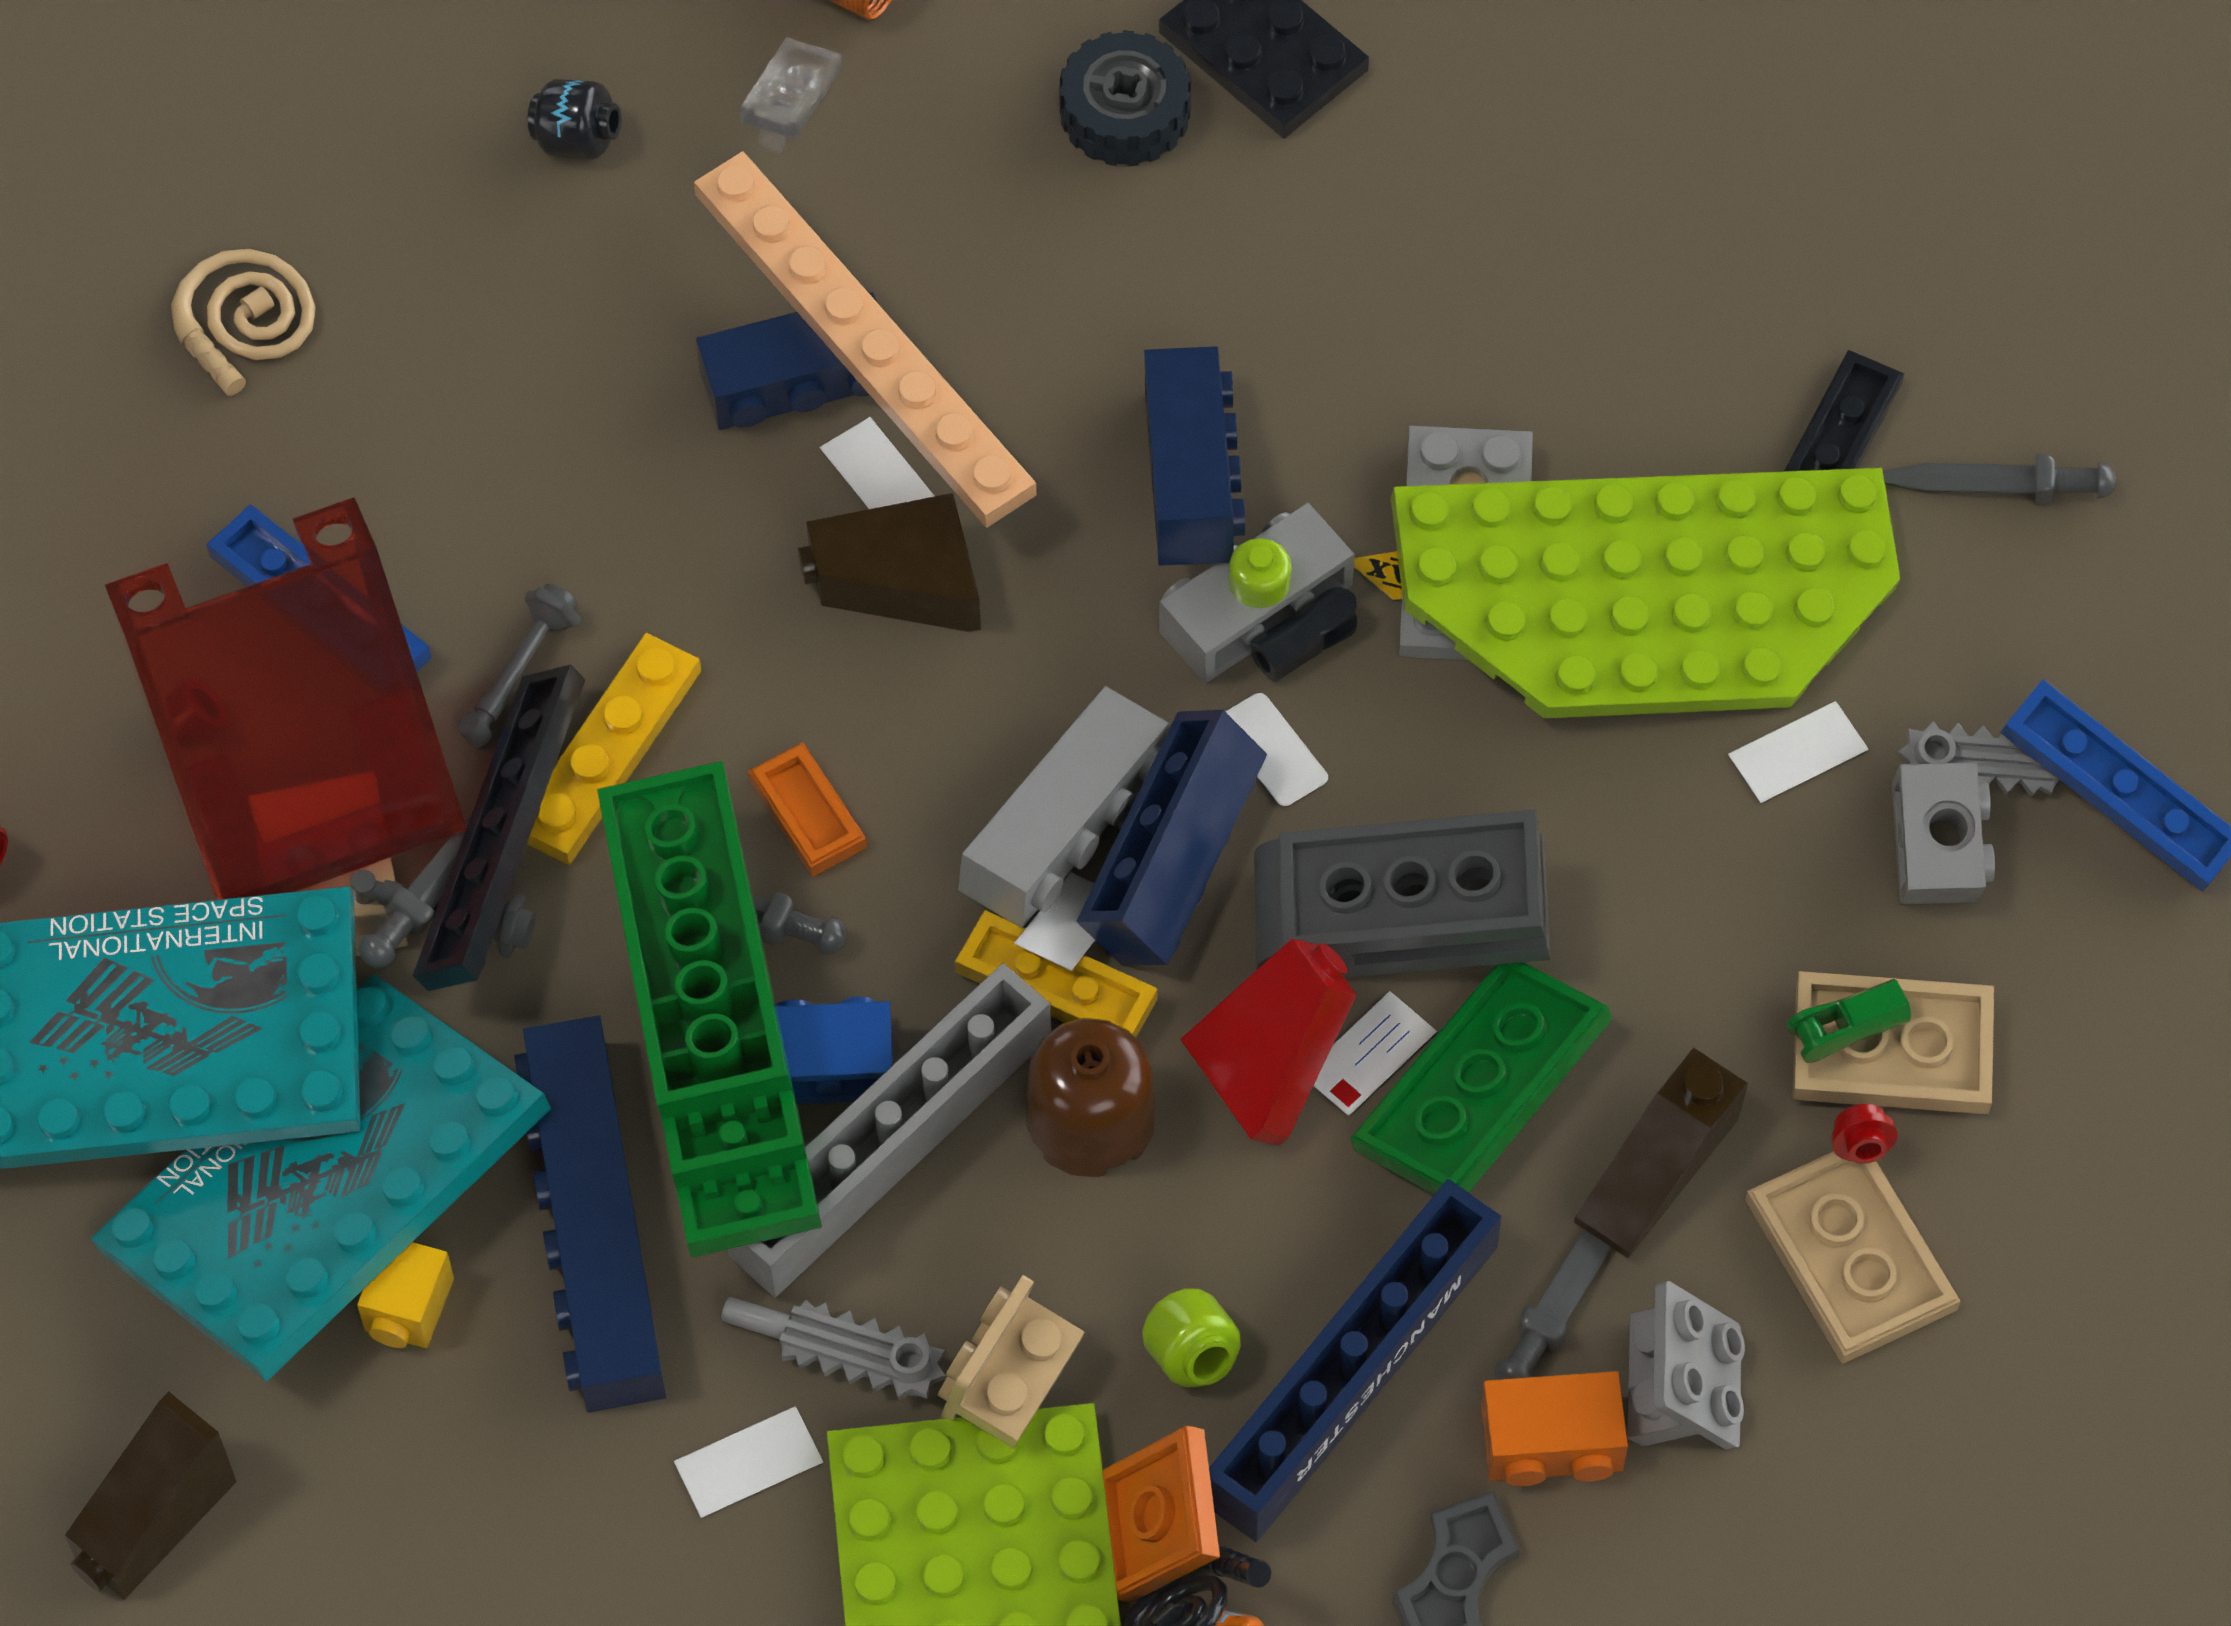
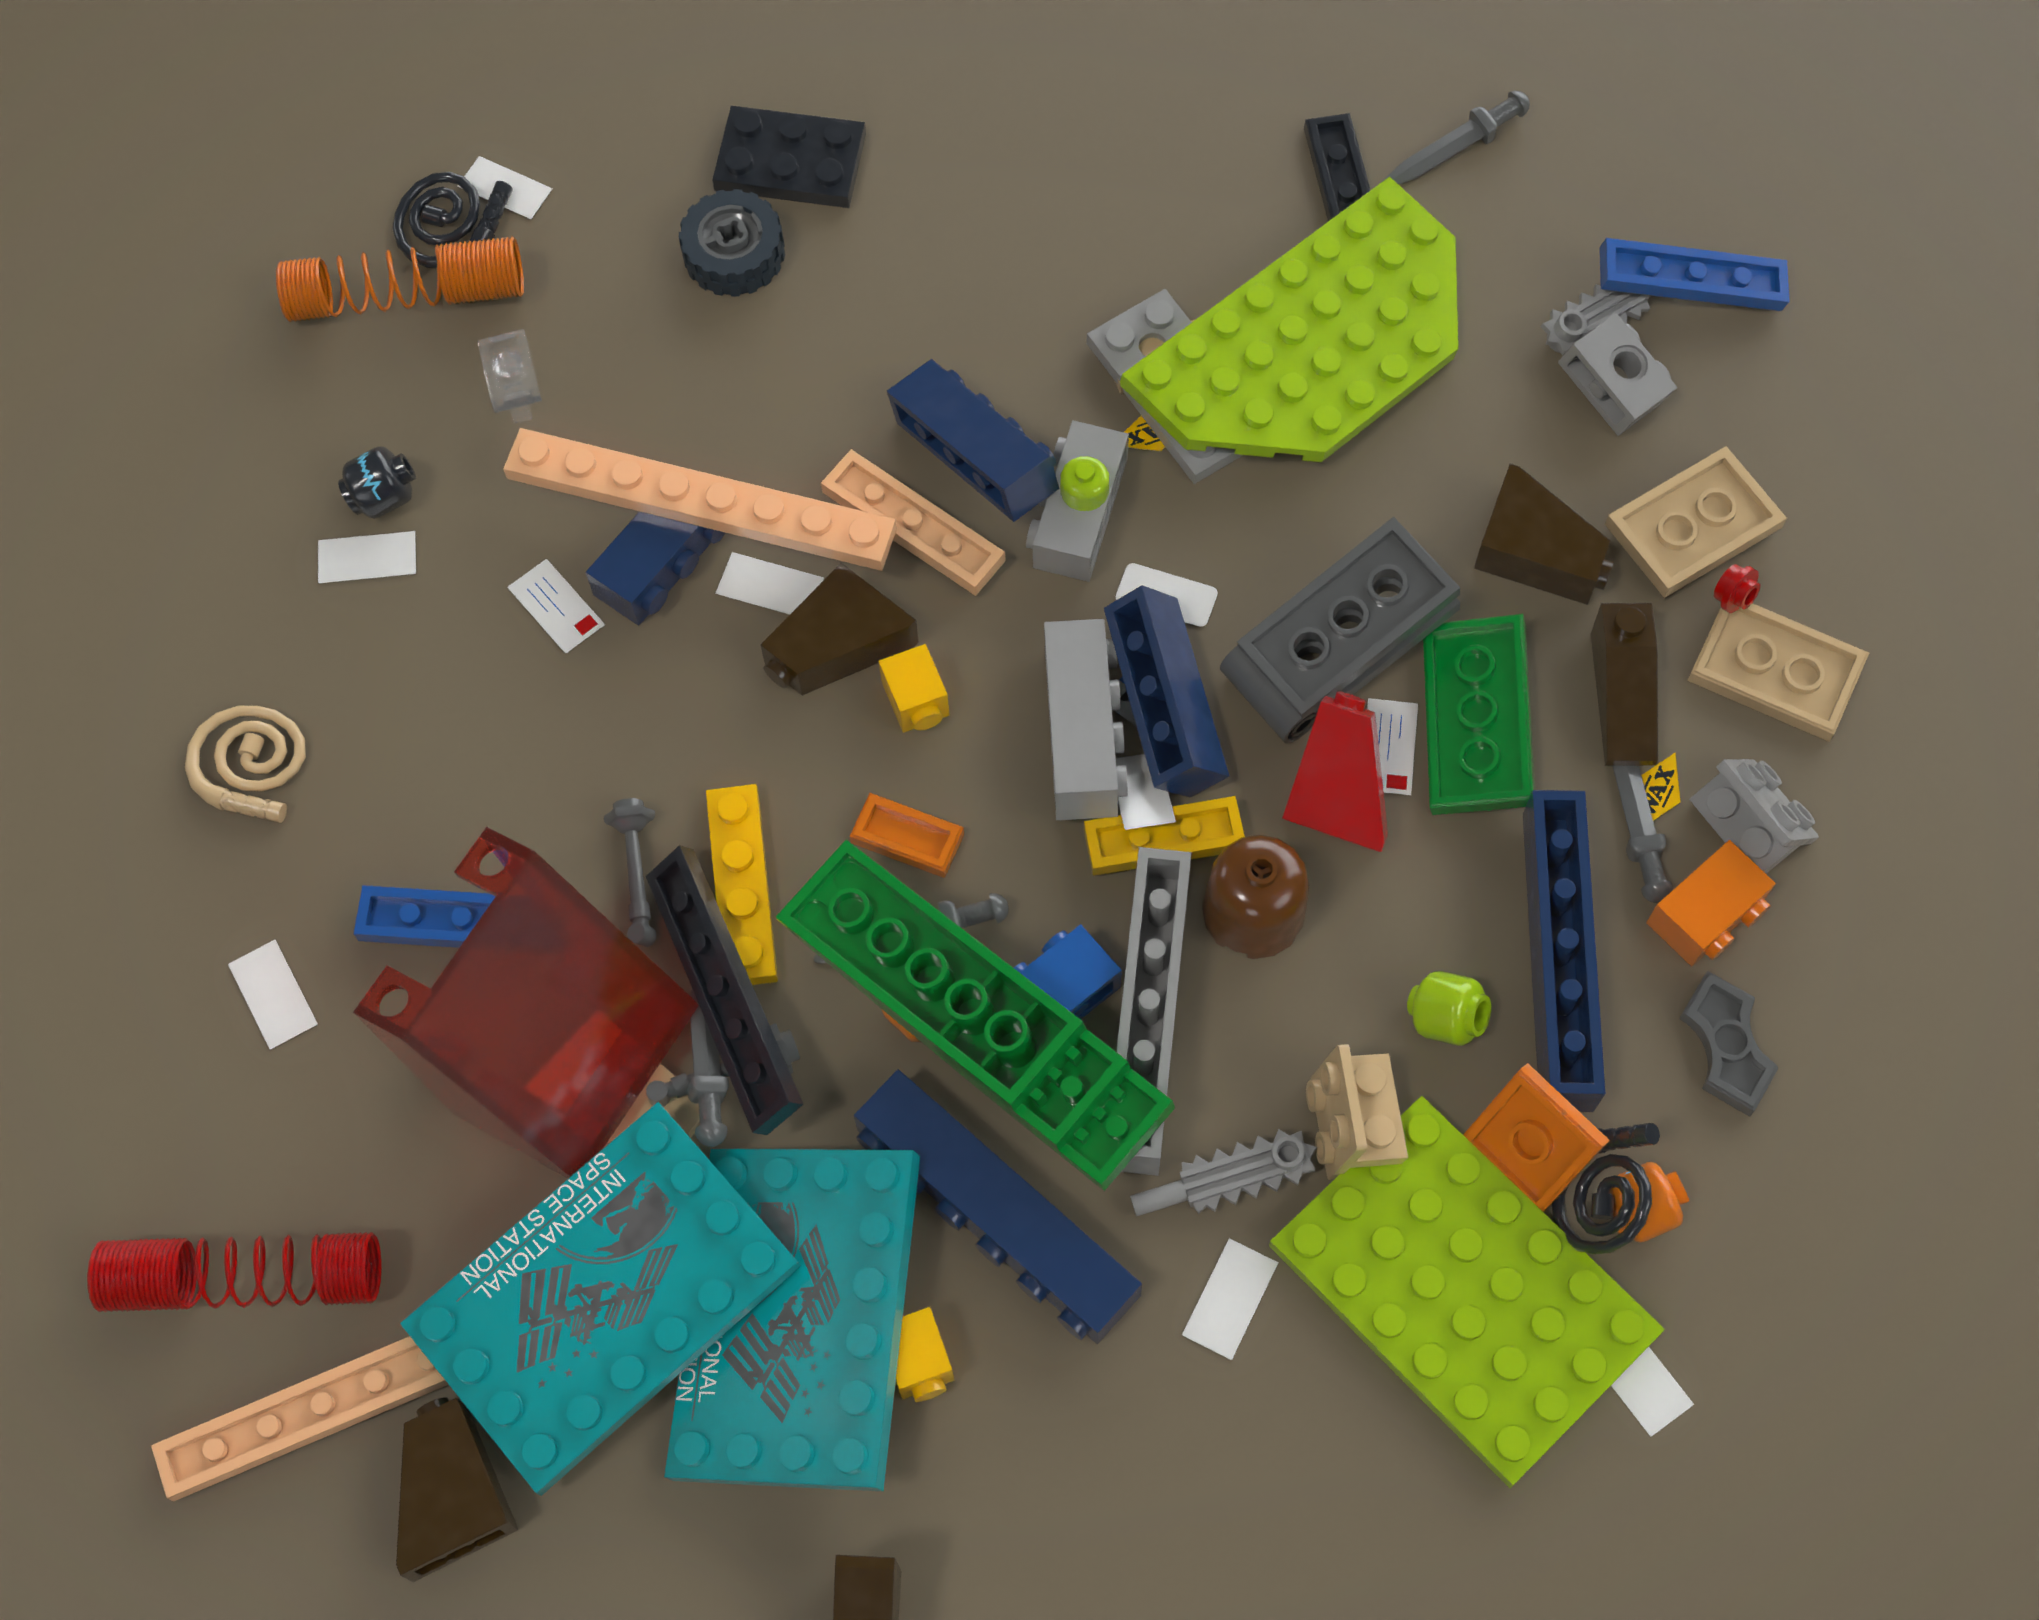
camera: 35 degrees left, 5 degrees up
black bar [1251,587,1357,682] -> none
white sticker [1728,701,1869,803] -> none
green bar [1786,979,1911,1063] -> none
none -> white sticker [228,940,318,1050]
none -> white sticker [318,531,416,583]
none -> white sticker [507,559,605,653]
none -> light nougat plate [821,449,1006,596]
none -> yellow brick [878,644,950,733]
none -> dark brown slope [1474,463,1614,605]
none -> yellow sticker [1641,752,1681,821]

